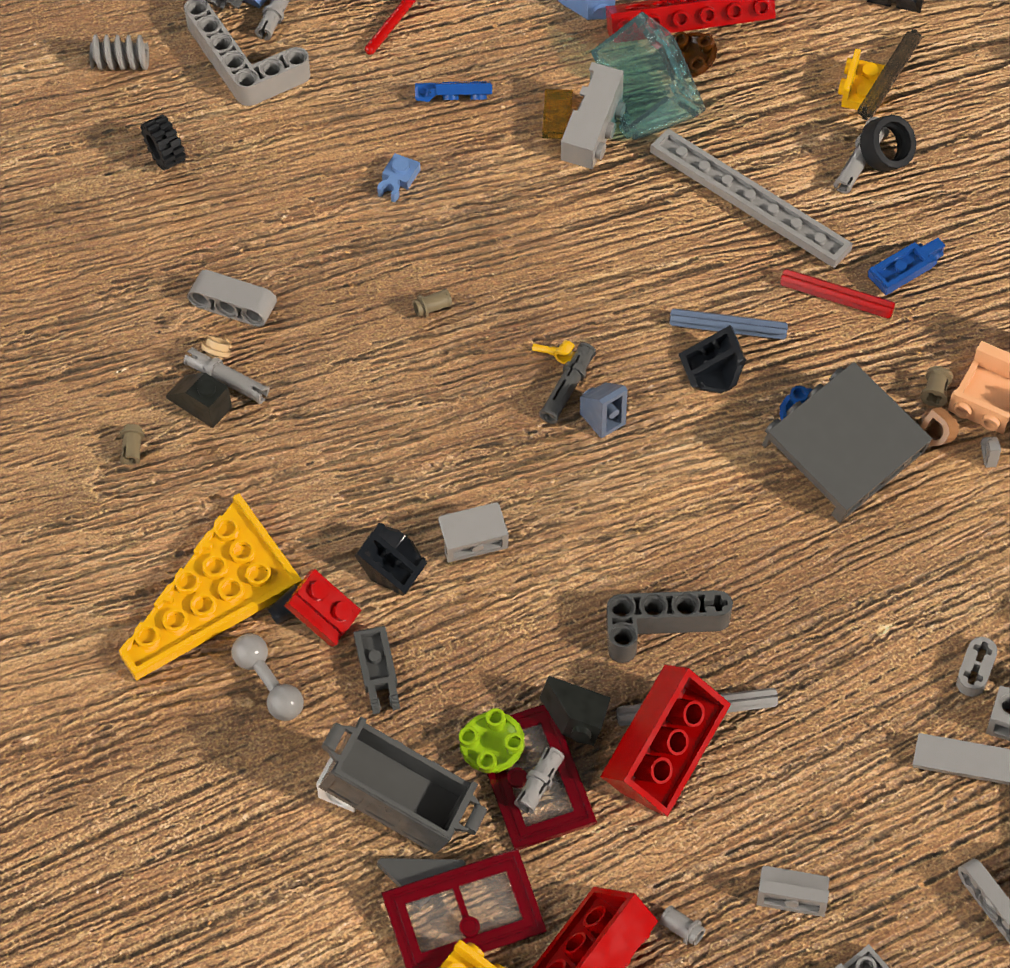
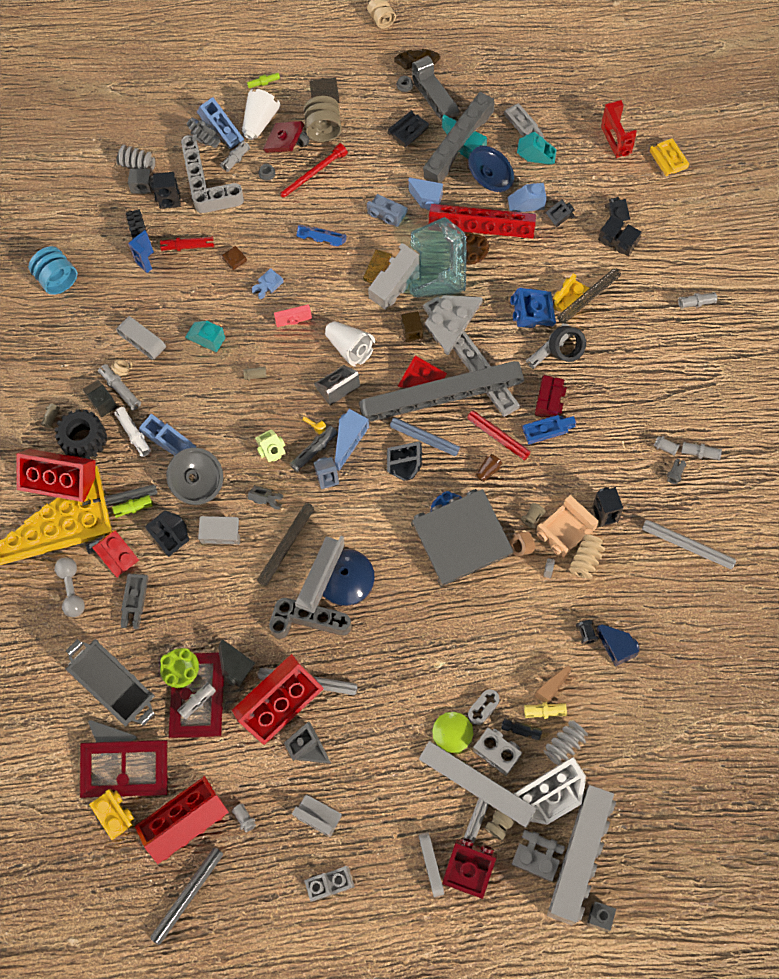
camera: 20 degrees right, 10 degrees up
none -> red slope [16,449,96,502]
none -> dark azure wheel [28,246,78,295]
none -> black tyre [55,409,107,459]
none -> dark grey axle [82,485,157,506]
none -> lime pin [112,495,153,518]
none -> white pin [114,407,151,457]
none -> dark grey brick [128,169,153,194]
none -> blue panel [128,230,154,273]
none -> medium blue slope [139,414,197,456]
none -> black brick [151,172,181,209]
none -> red pin [160,236,214,251]
none -> dark grey dish [166,448,223,505]
none -> teal slope [185,321,226,353]
none -> reddish brown plate [222,246,247,270]
none -> dark grey plate [248,485,284,509]
none -> yellowish green brick [255,429,285,462]
none -> clear smoke axle [257,503,314,586]
none -> dark grey plate [258,164,276,181]
none -> coral plate [274,304,312,327]
none -> dark grey slope [284,722,331,764]
none -> light grey panel [295,535,344,613]
none -> dark grey slope [314,365,360,405]
none -> dark blue dish [322,549,375,606]
none -> white cone [325,321,375,366]
none -> medium blue slope [335,409,369,471]
none -> dark grey beam [359,361,524,422]
none -> sand blue bracket [367,194,408,227]
none -> red wing [398,355,447,388]
none -> dark brown panel [401,311,423,342]
none -> light grey wing [425,295,483,355]
none -> lime dish [432,712,473,753]
none -> reddish brown cone [475,454,503,482]
none -> blue plate [510,288,556,328]
none -> dark red brick [535,375,567,418]

